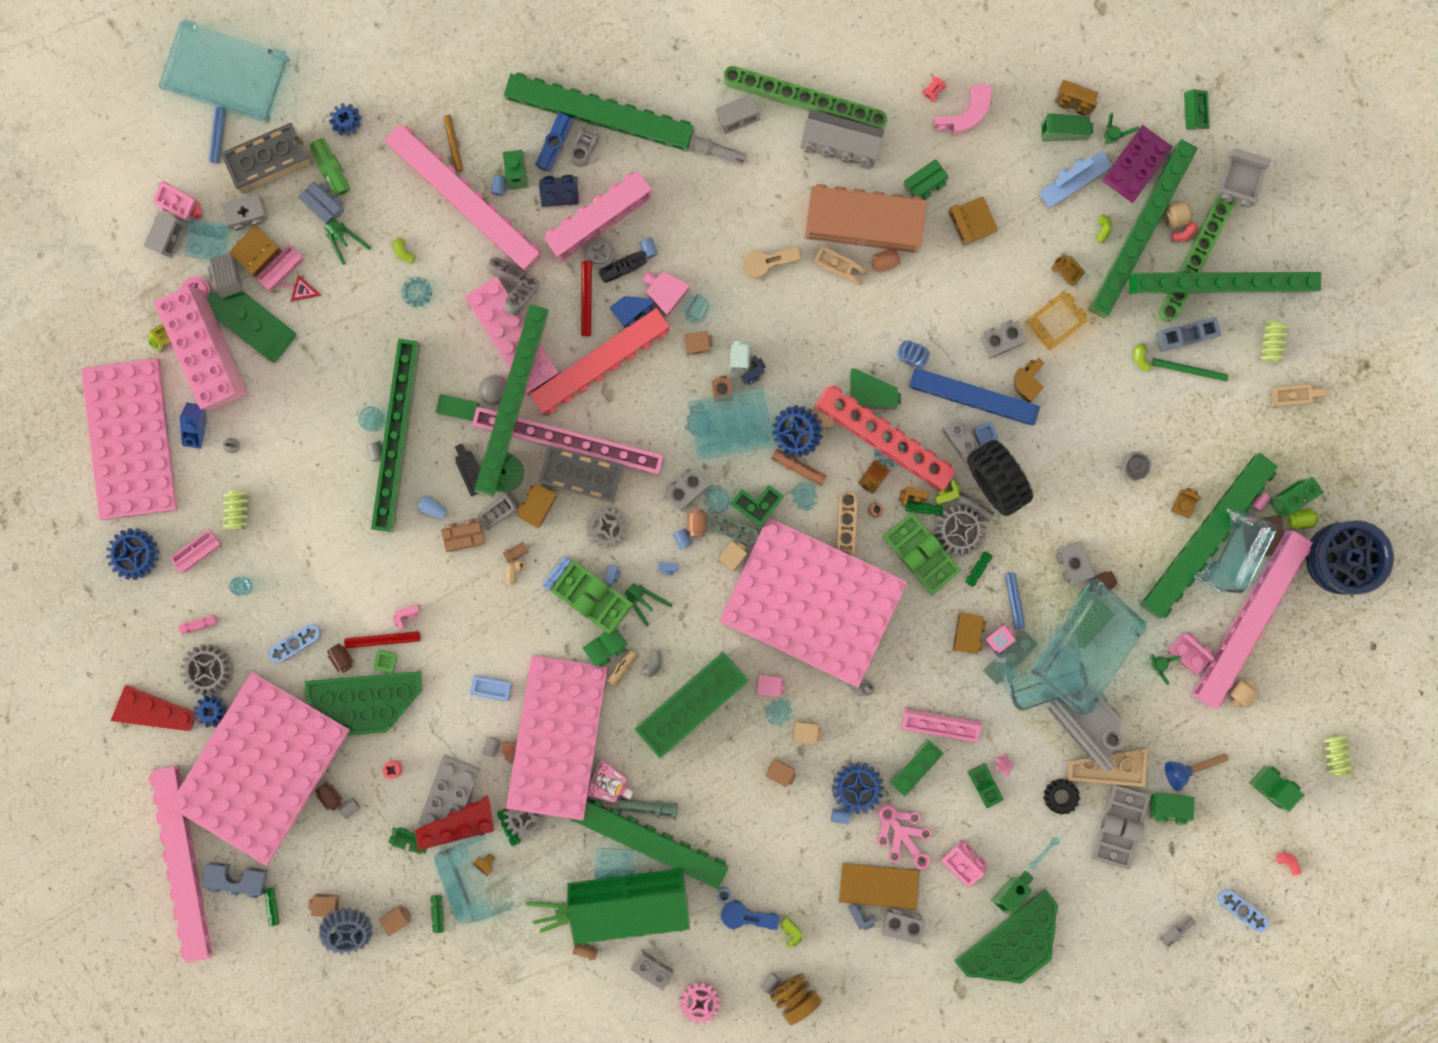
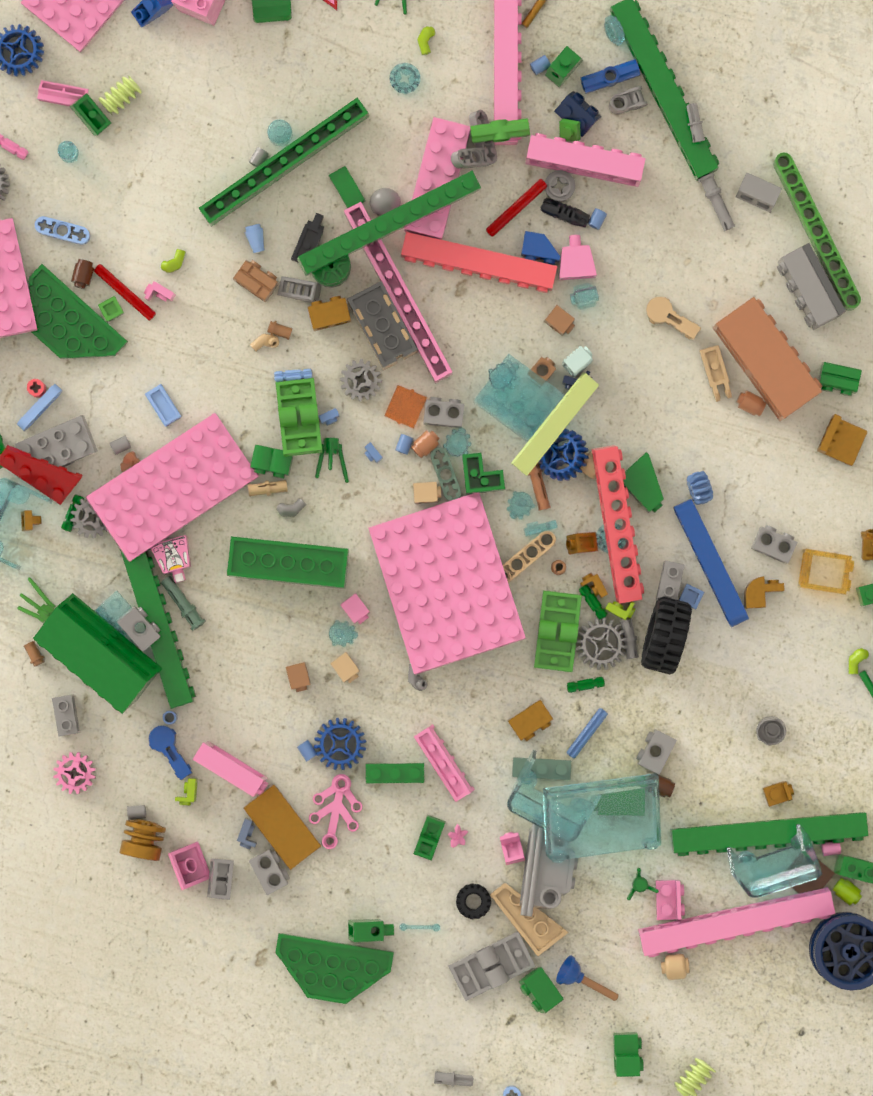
camera: 45 degrees right, 0 degrees up
light grey hinge [223,438,240,454] -> none
bright pink bracket [941,840,988,888] -> none
bright pink brick [984,625,1016,655] -> none
none -> light blue beam [17,384,63,431]
none -> green slope [70,93,111,136]
none -> light grey brick [117,606,161,652]
none -> lime arm [161,249,186,273]
none -> bright pink slope [168,842,210,890]
none -> bright pink window [193,741,269,797]
none -> light grey brick [207,858,234,900]
none -> clear orange piece [384,385,427,429]
none -> bright green piece [470,118,530,143]
none -> bright pink bracket [500,832,525,865]
none -> yellowish green tile [511,372,599,476]
none -> clear light blue plate [523,520,558,537]
none -> bright green plate [559,119,580,141]
none -> clear light blue gear [604,15,625,46]
none -> light grey axle [687,103,705,143]

